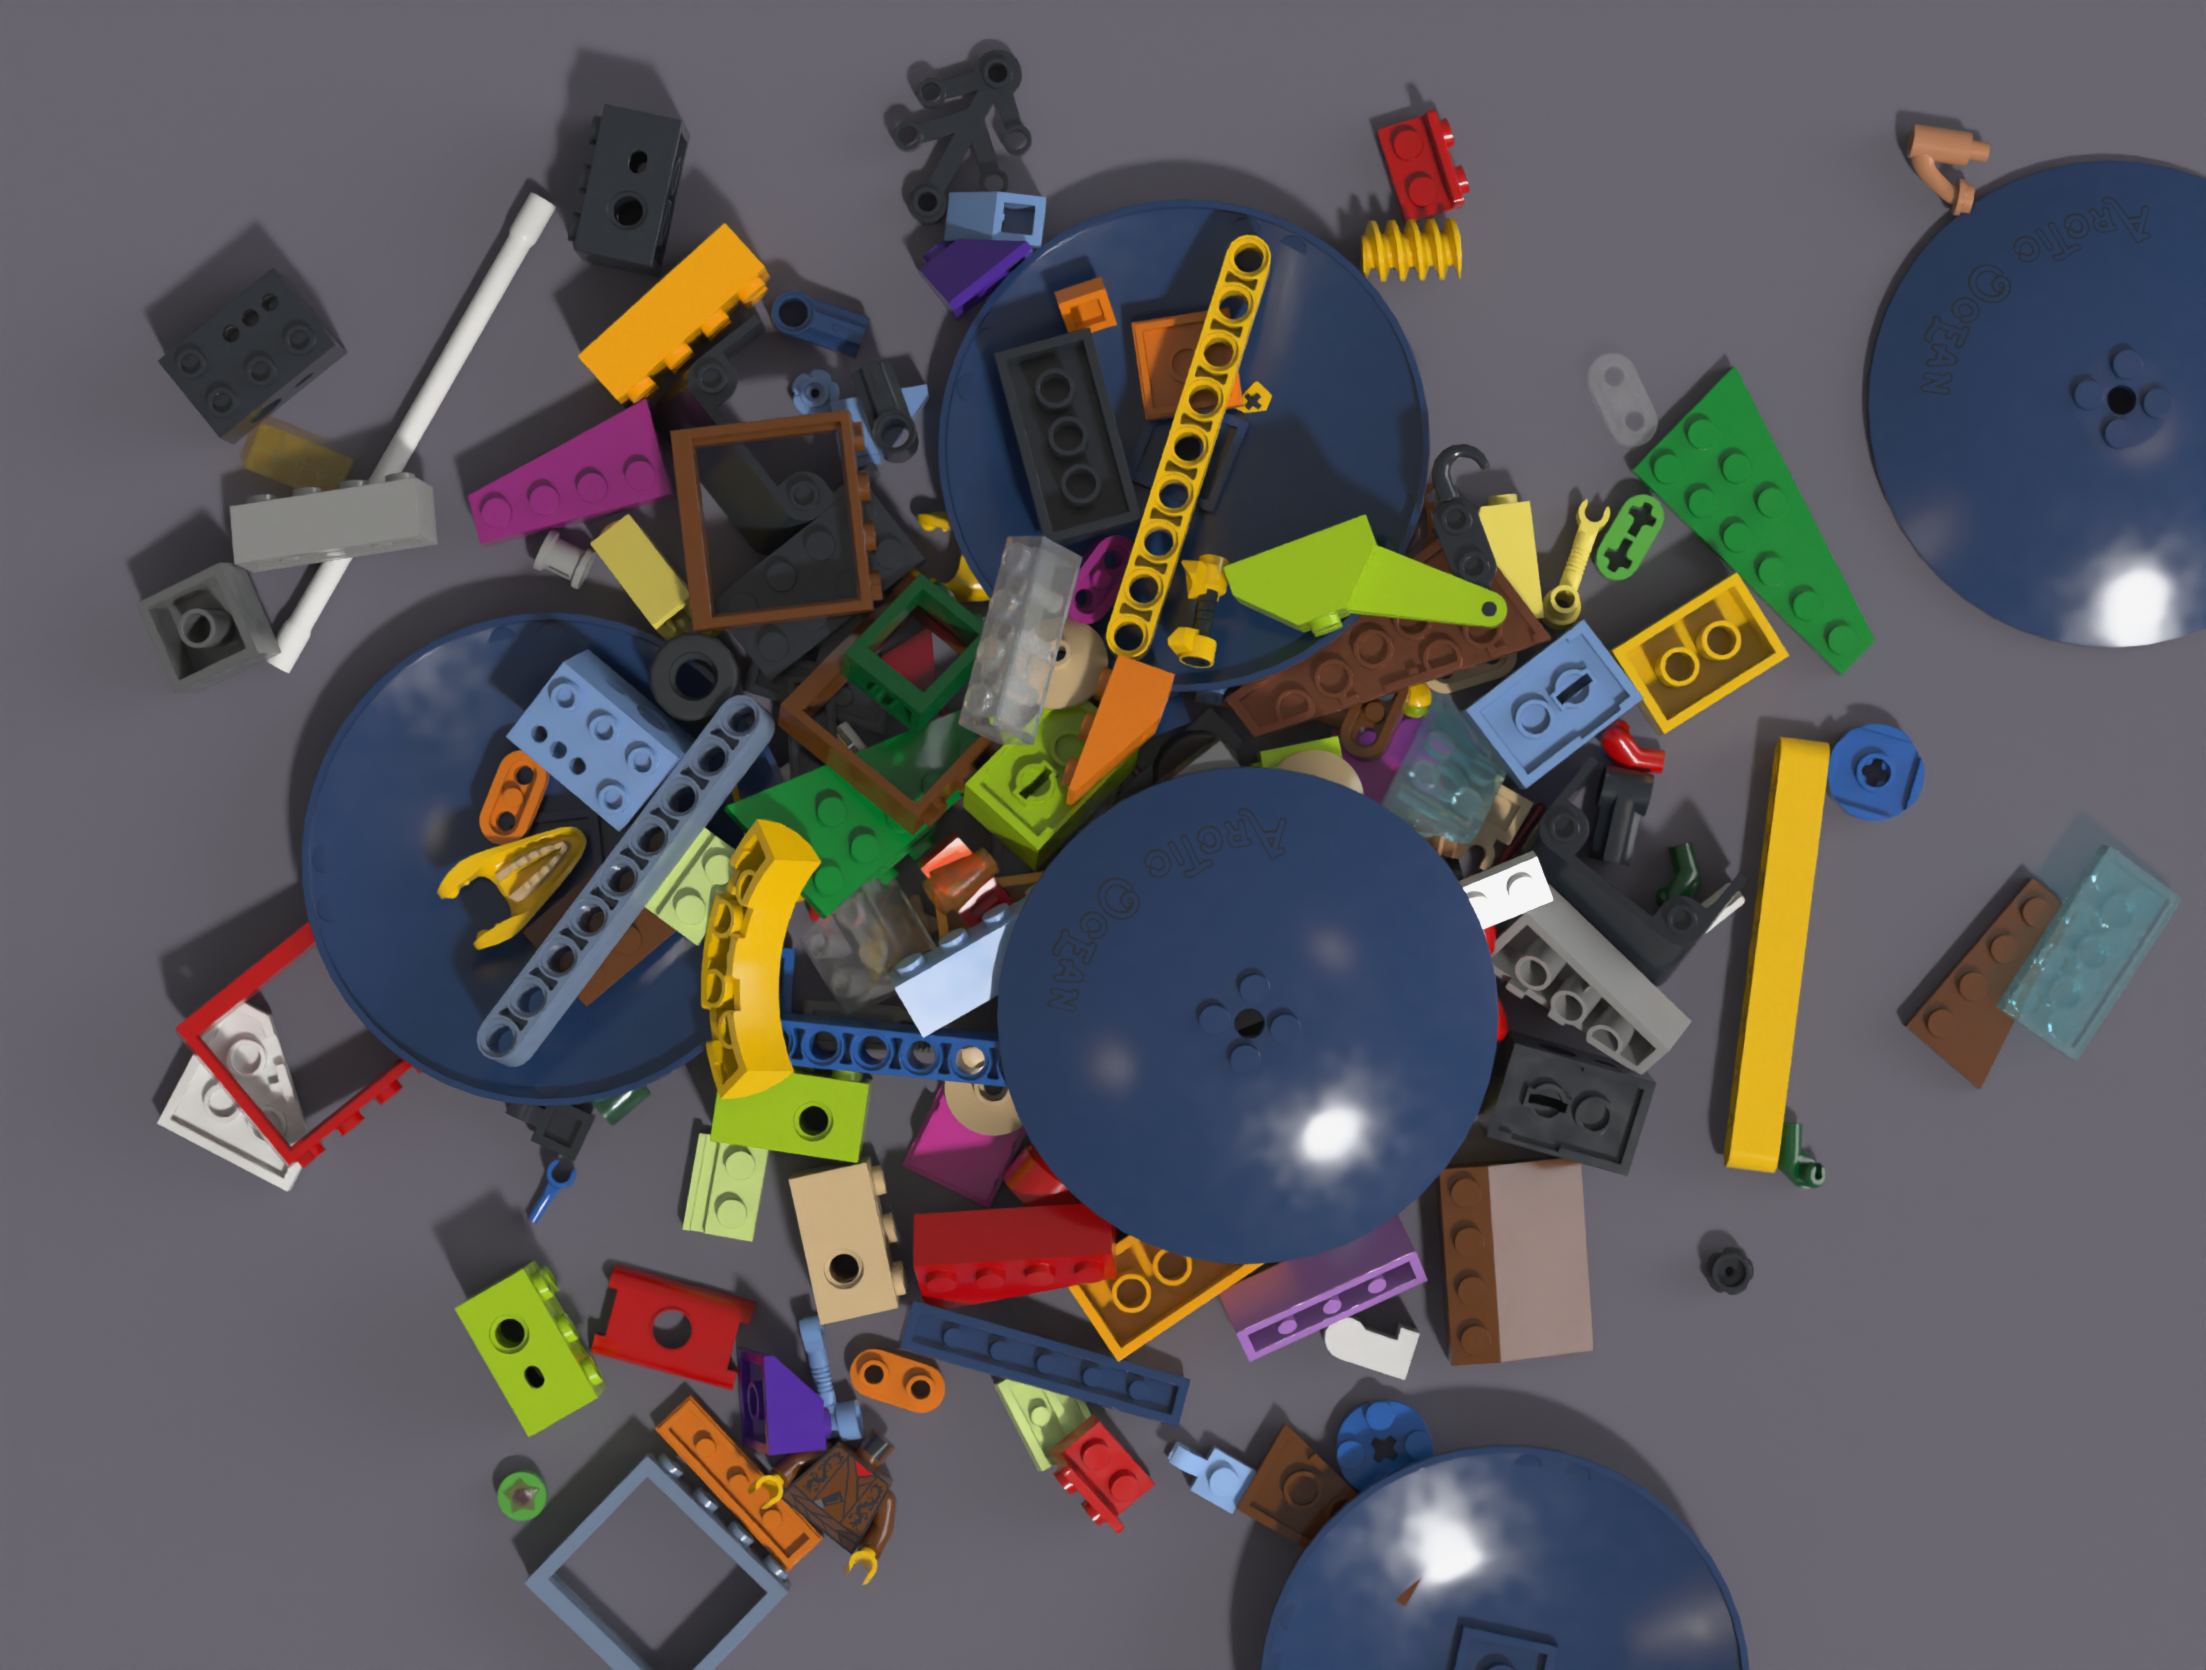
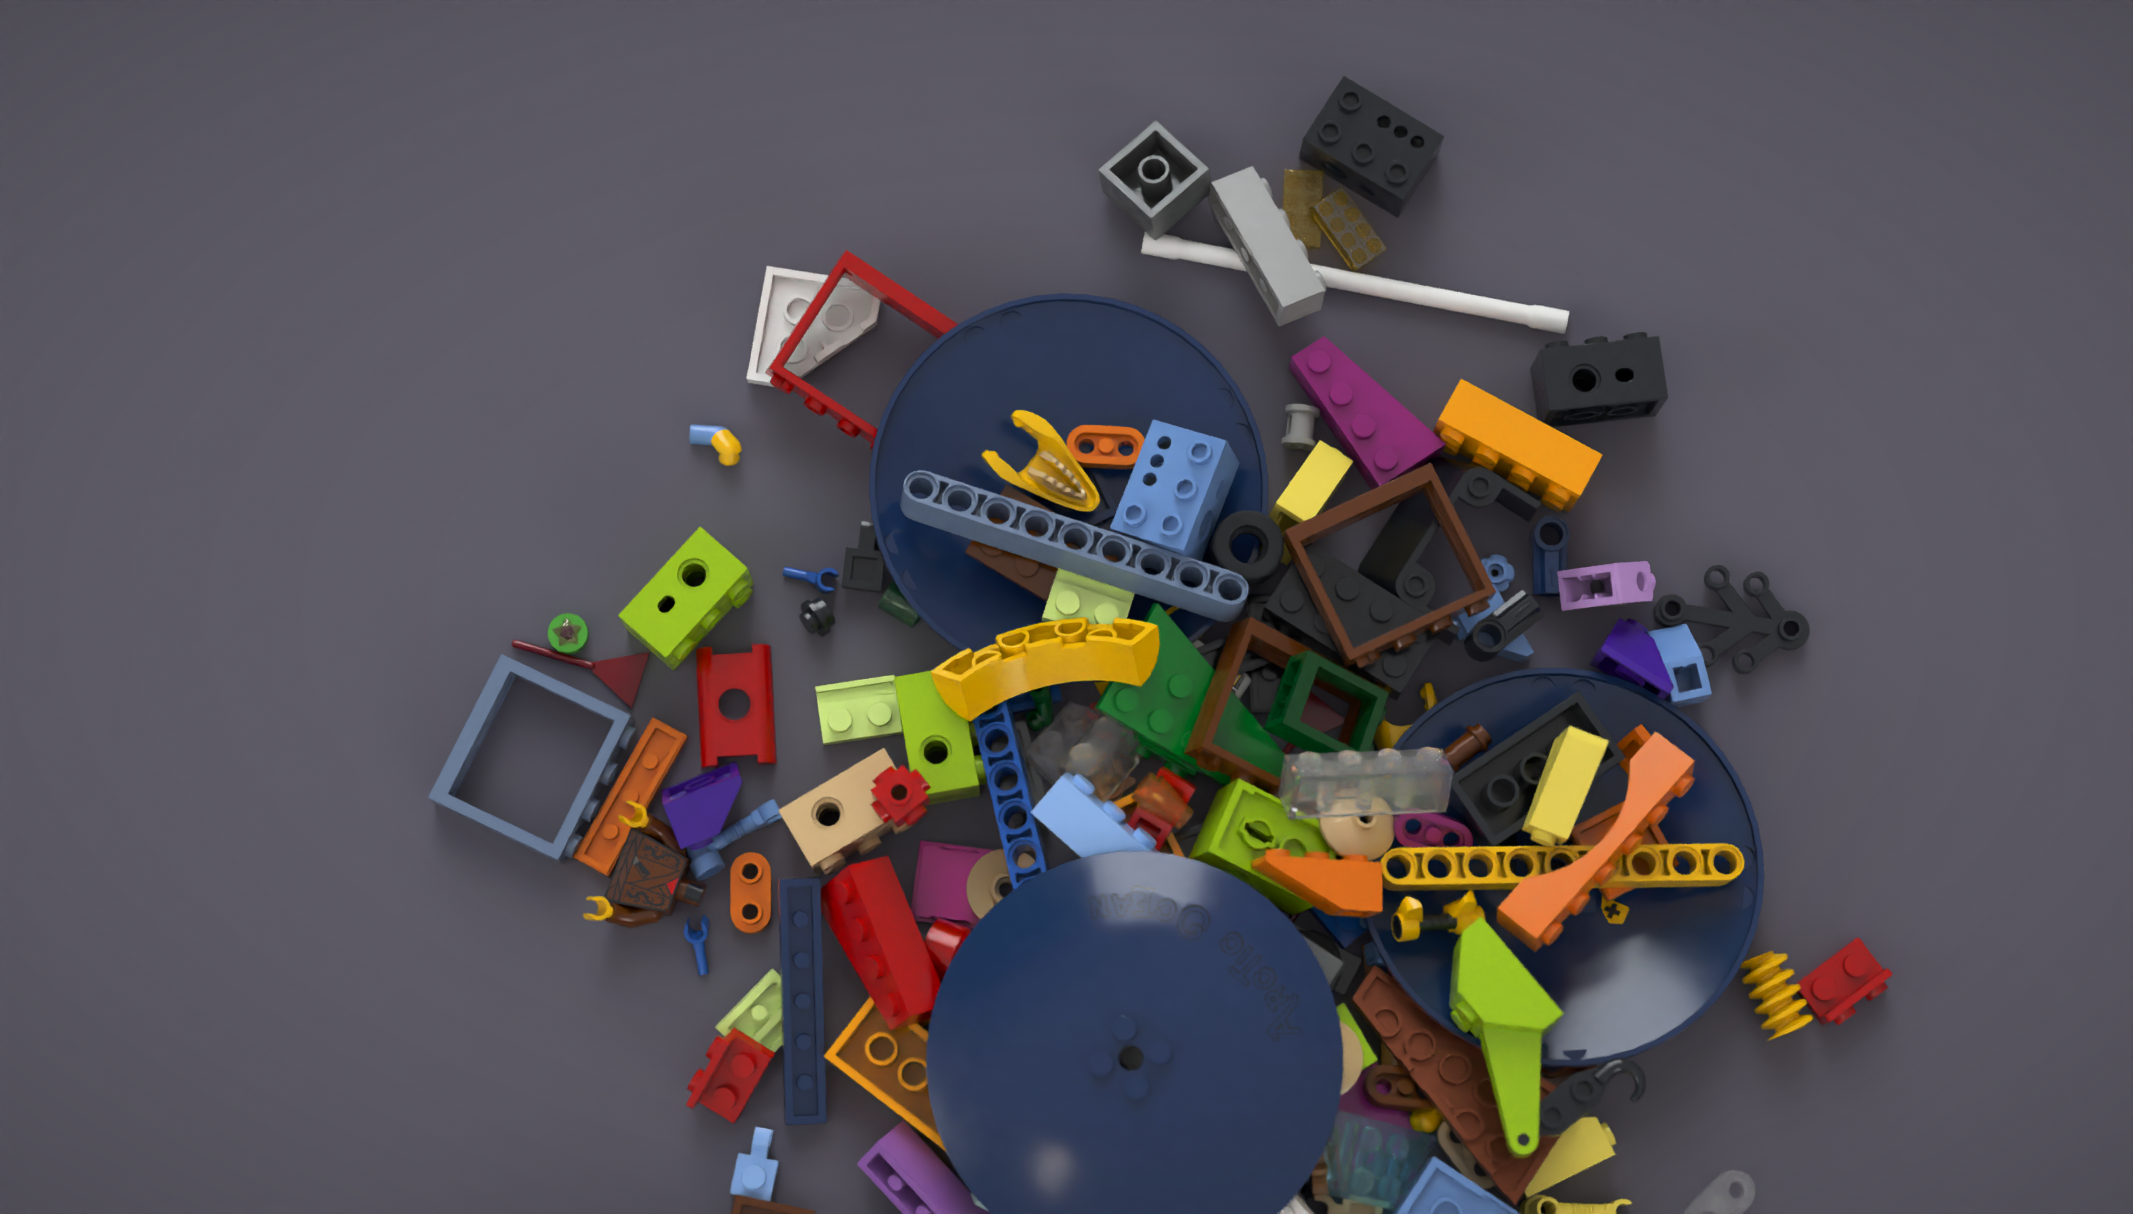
camera: 65 degrees right, 10 degrees down
none -> dark red piece [511,640,650,709]
none -> blue hand [684,915,710,975]
none -> arm [689,424,742,466]
none -> black plate [799,598,835,637]
none -> red brick [870,765,931,828]
none -> dark green arm [1025,686,1054,732]
none -> clear yellow tile [1308,186,1387,272]
none -> reddish brown pin [1439,723,1492,773]
none -> orange arch [1497,732,1695,952]
none -> light yellow slope [1522,726,1608,847]
none -> lavender torso [1557,561,1656,611]

